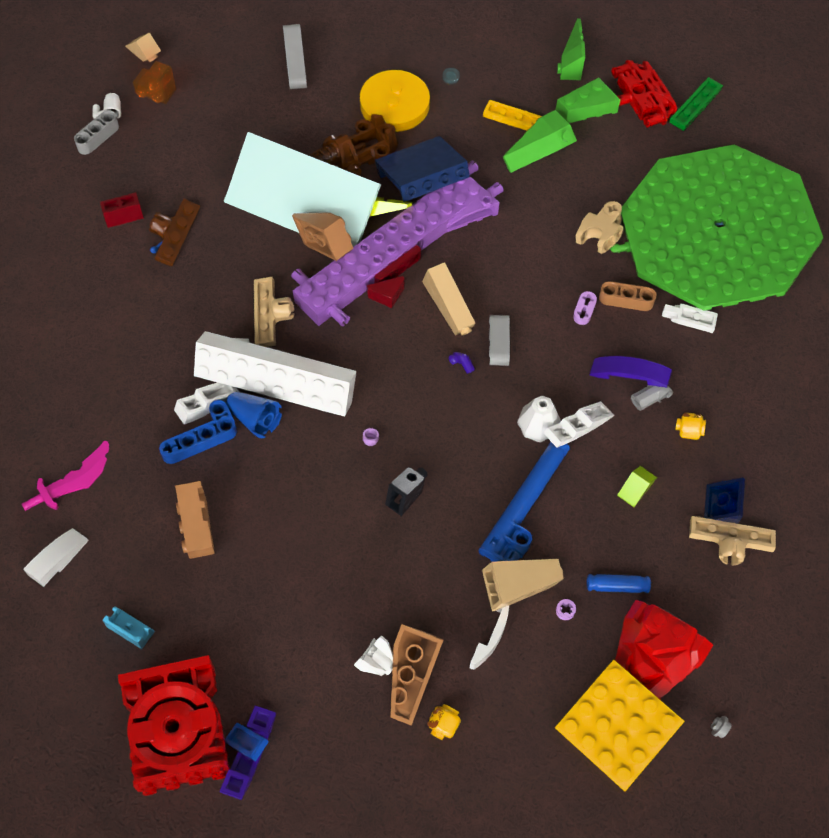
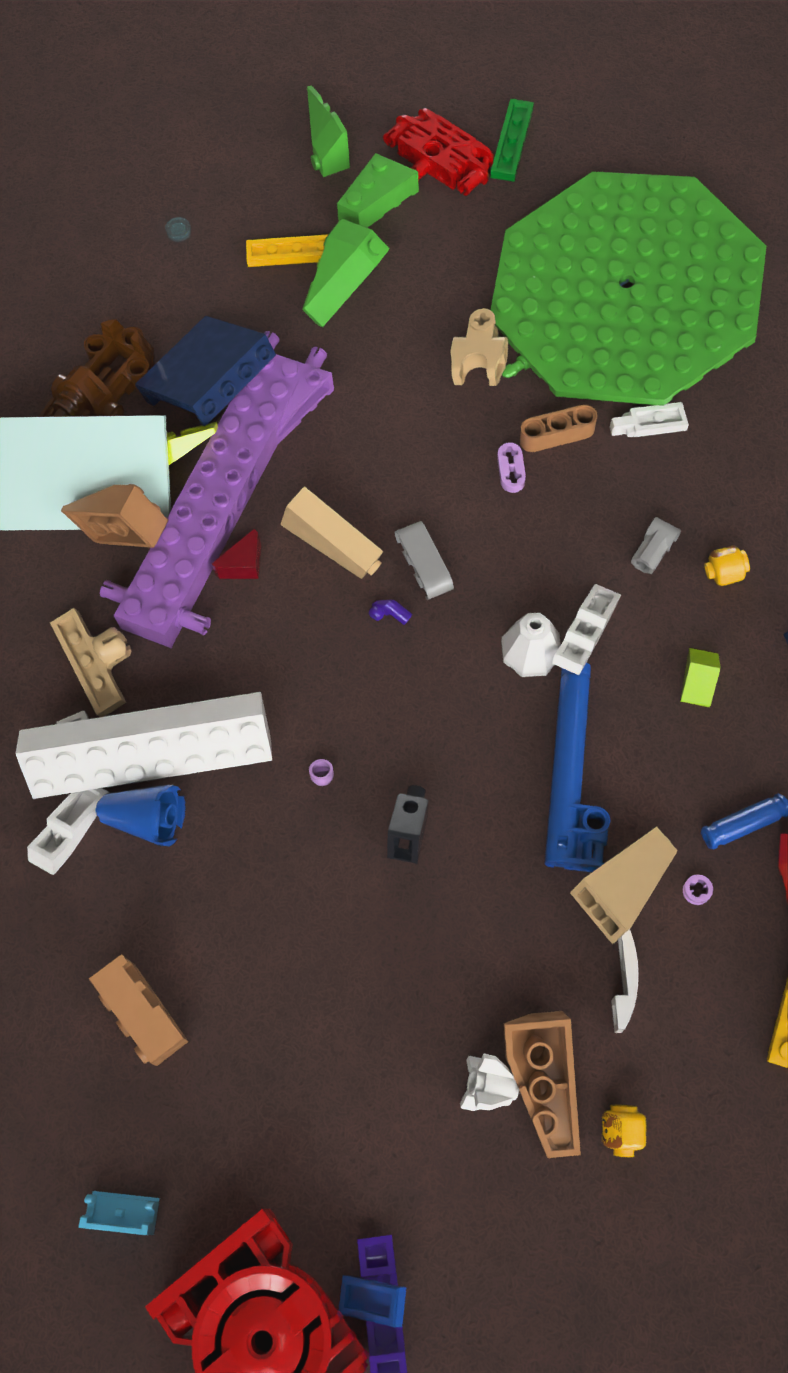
camera: 20 degrees left, 5 degrees up
blue beam [159,400,237,464] -> none
yellow brick [360,70,430,132] -> none
dark red tile [374,245,421,283] -> none
dark purple slope [590,356,672,388] -> none

